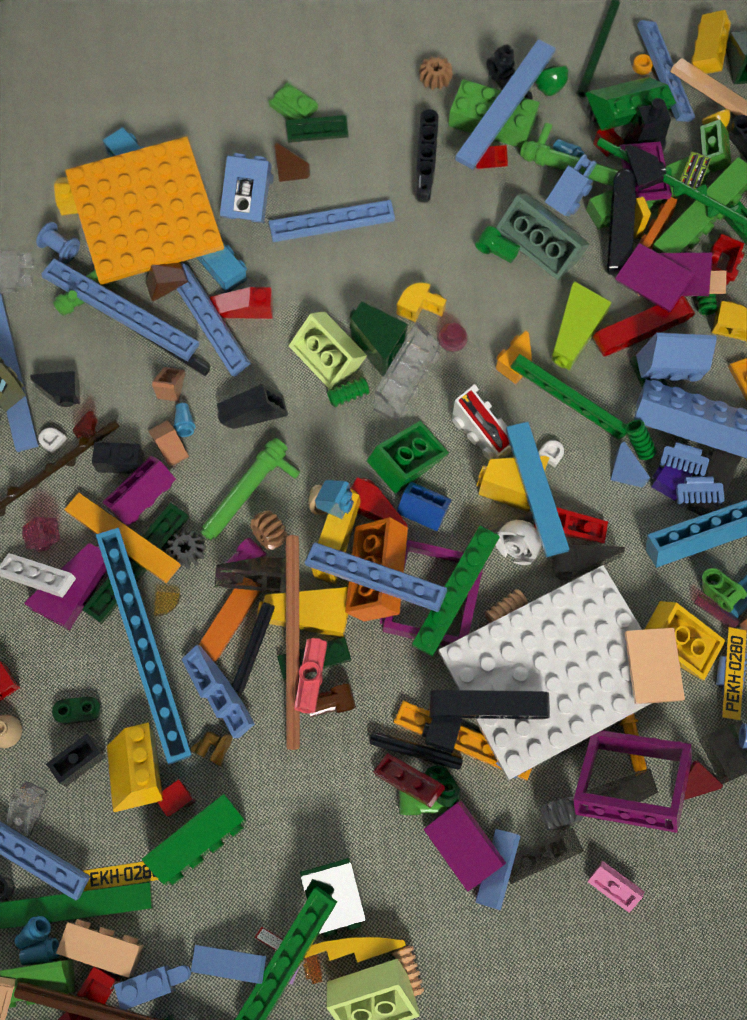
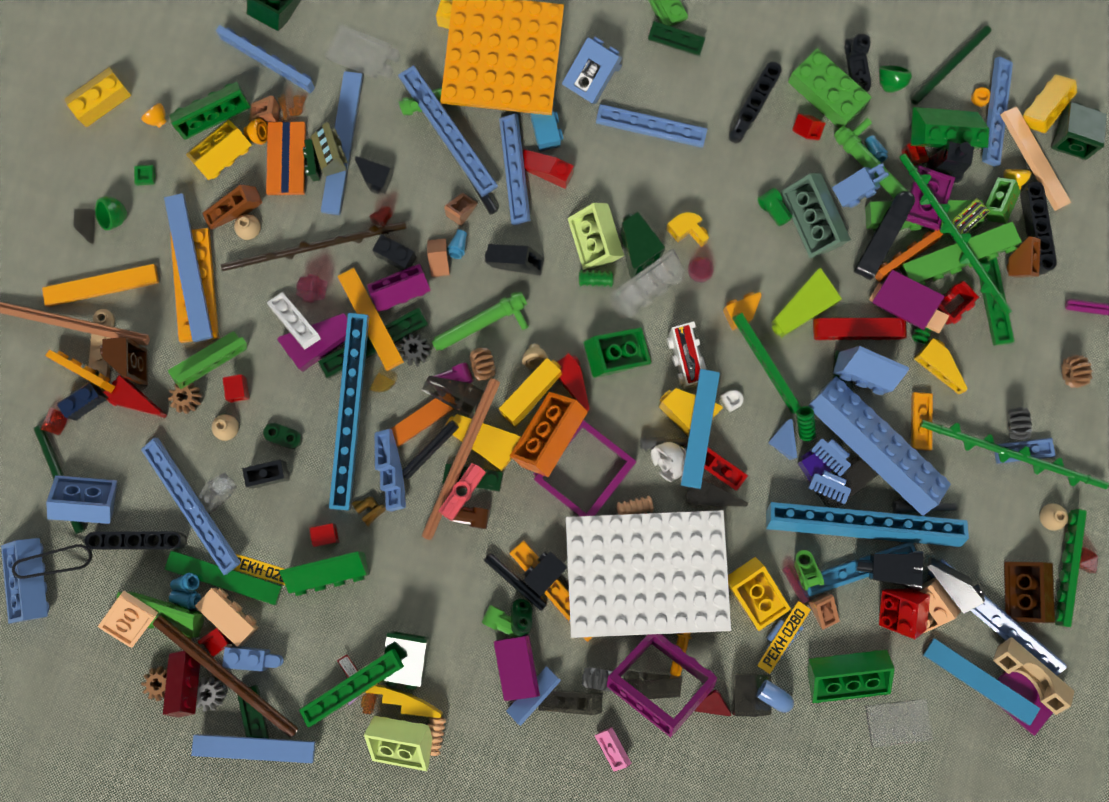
camera: 25 degrees right, 10 degrees up
medium blue hose [36,222,80,264] -> none
white tile [39,427,67,455] -> none
yellow slope [107,722,163,812] -> none
reddish brown slope [146,263,188,301] -> none
medium blue tile [191,945,266,984] -> none
reddish brown slope [274,143,310,182] -> none
medium blue tile [305,542,447,612] -> none
dark azure slope [315,480,354,519] -> none
dark red tile [373,753,445,808] -> none
blue brick [397,482,452,531] -> none
green plate [412,525,500,657] -> none
medium nougat gear [419,55,453,91] -> none
black beam [429,690,550,719] -> none
medium blue tile [455,39,556,169] -> none
magenta tile [615,243,695,312] -> none
black slope [625,144,666,191] -> none
light nougat tile [625,628,685,704] -> none
yellow tile [633,197,651,239] -> none

